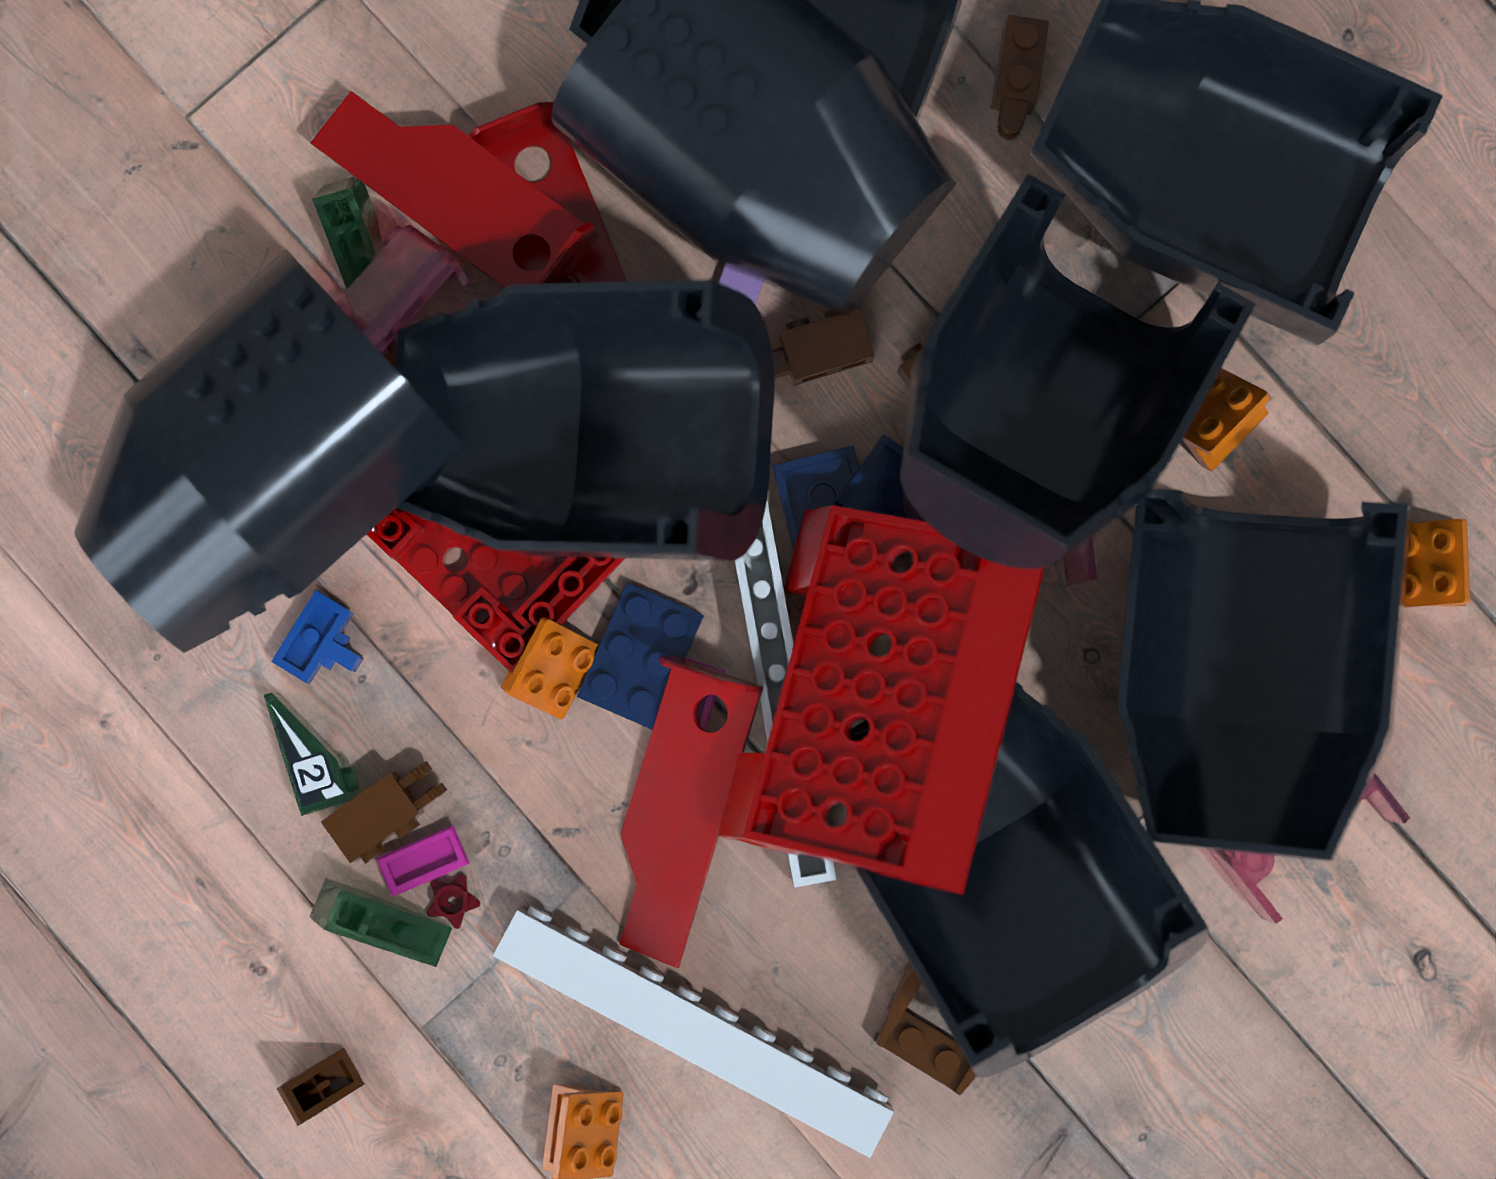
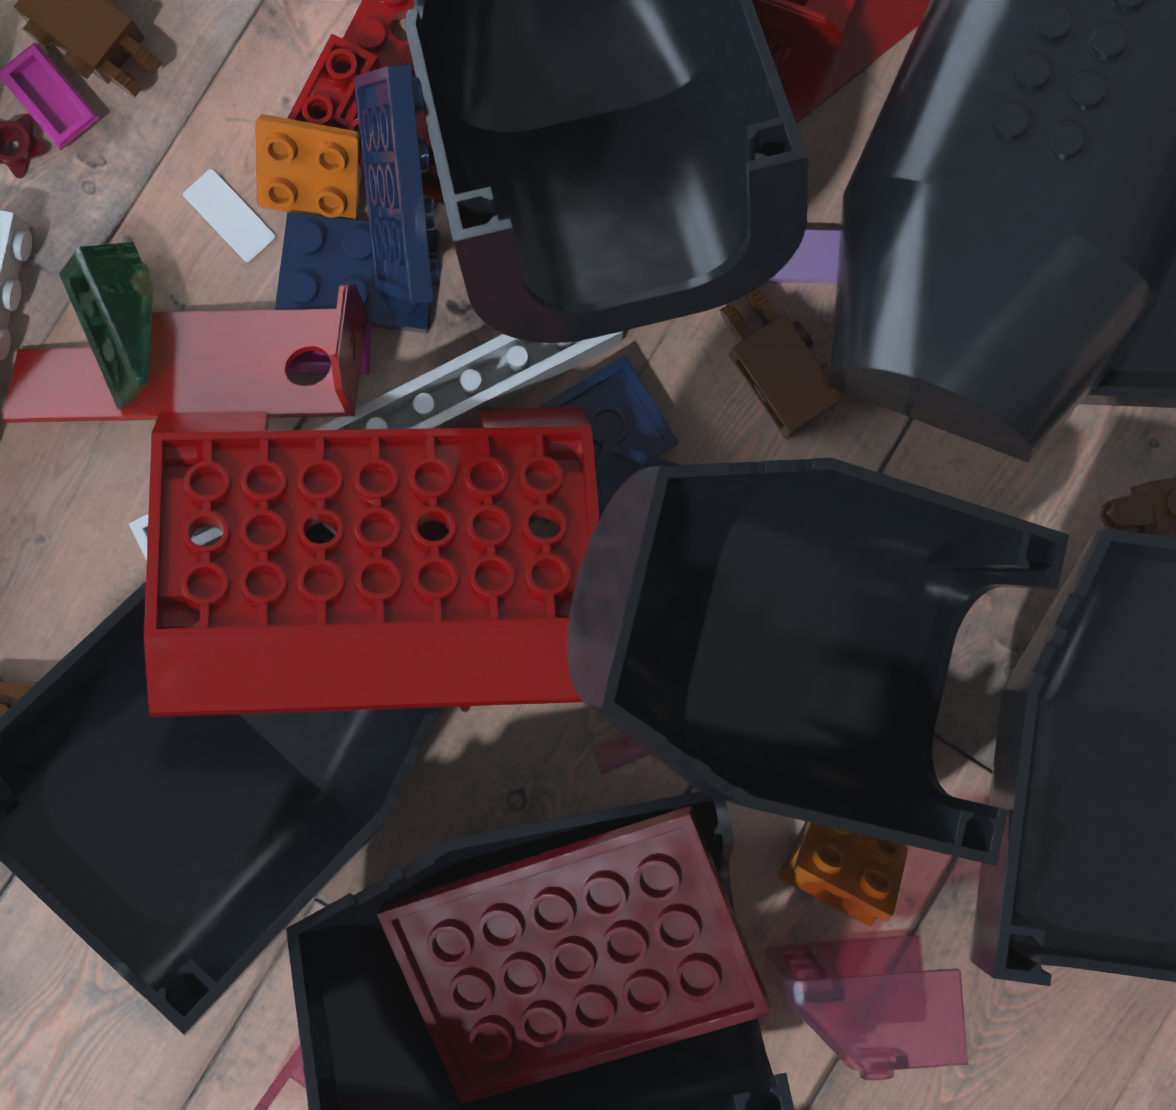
camera: 70 degrees right, 0 degrees up
none -> clear green slope [59,242,153,409]
none -> white sticker [183,169,275,262]
none -> dark blue plate [354,64,440,304]
none -> dark red plate [377,805,771,1105]
none -> clear pink windscreen [765,935,968,1080]

